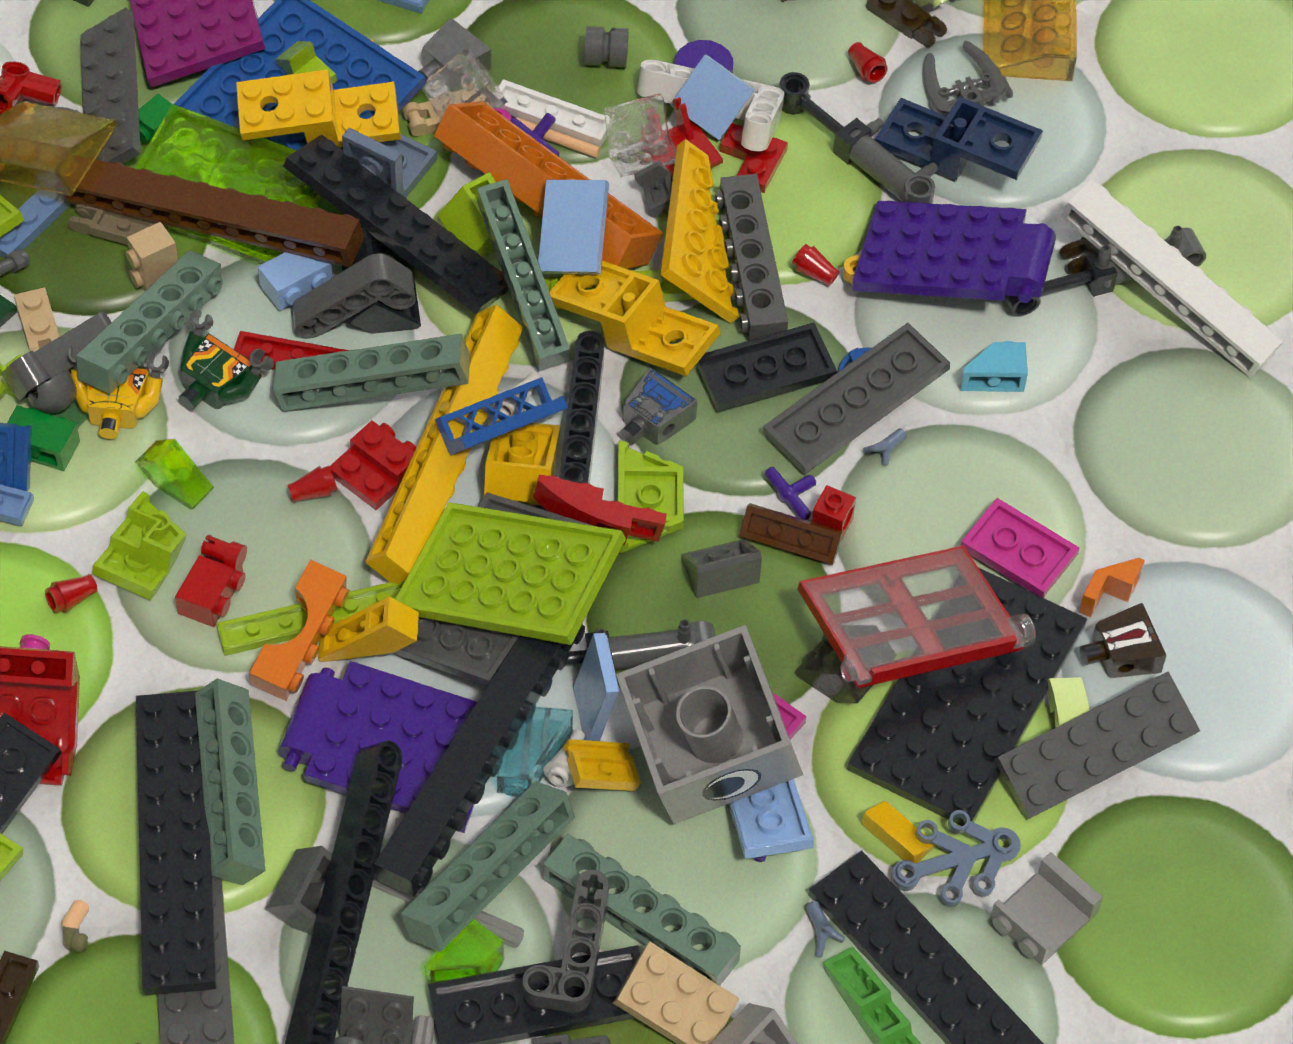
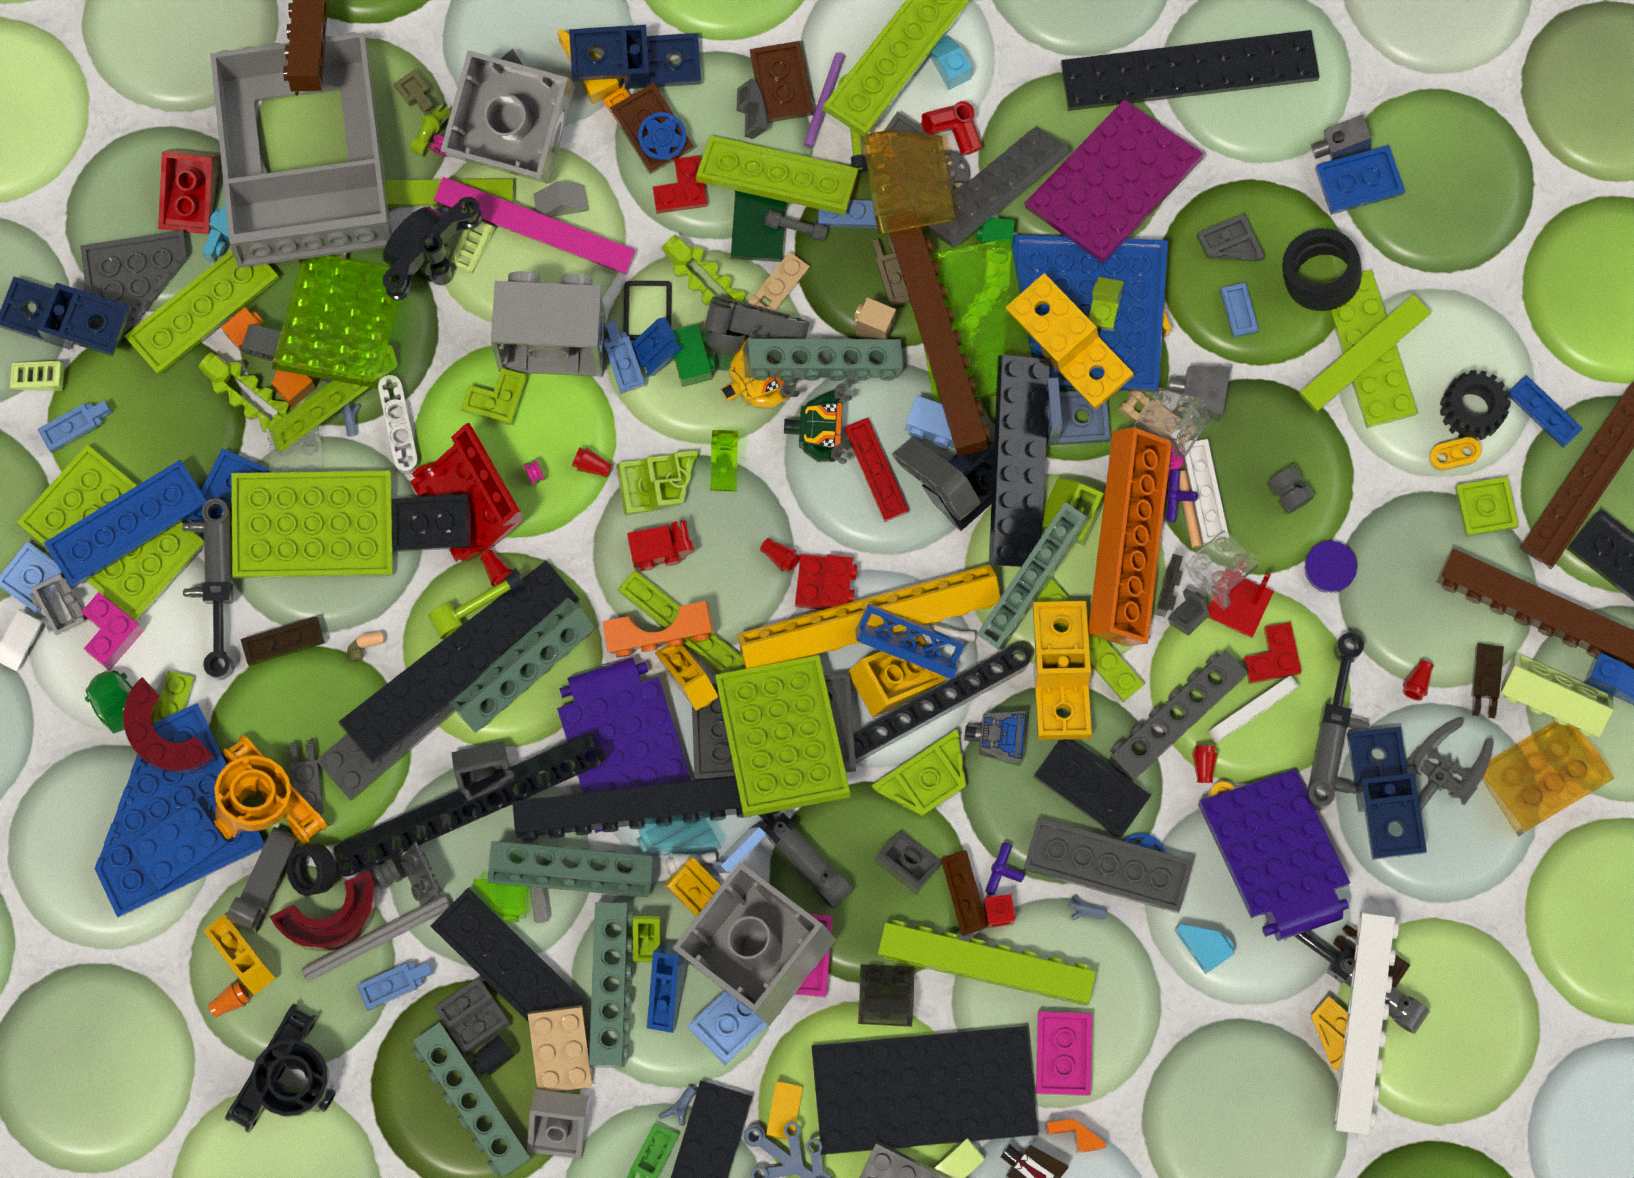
camera: 55 degrees right, 20 degrees up
sand green brick [273,334,470,411] -> none
dark grey beam [523,870,609,1013] -> none
red slope [533,474,667,546] -> none
light blue tile [538,180,609,275] -> none
white beam [637,60,784,151] -> none
yellow wing [660,139,739,324] -> none
light blue tile [670,54,755,140] -> none
clear door [797,545,1036,688] -> none
none -> lime piece [428,568,526,639]
none -> red cone [480,550,513,586]
none -> lime slope [633,916,661,962]
none -> blue slope [647,942,687,1033]
none -> lime brick [877,920,1096,1006]
none -> clear smoke wing [1155,554,1183,617]
none -> white beam [1208,676,1299,743]
none -> yellow wing [1311,996,1348,1071]

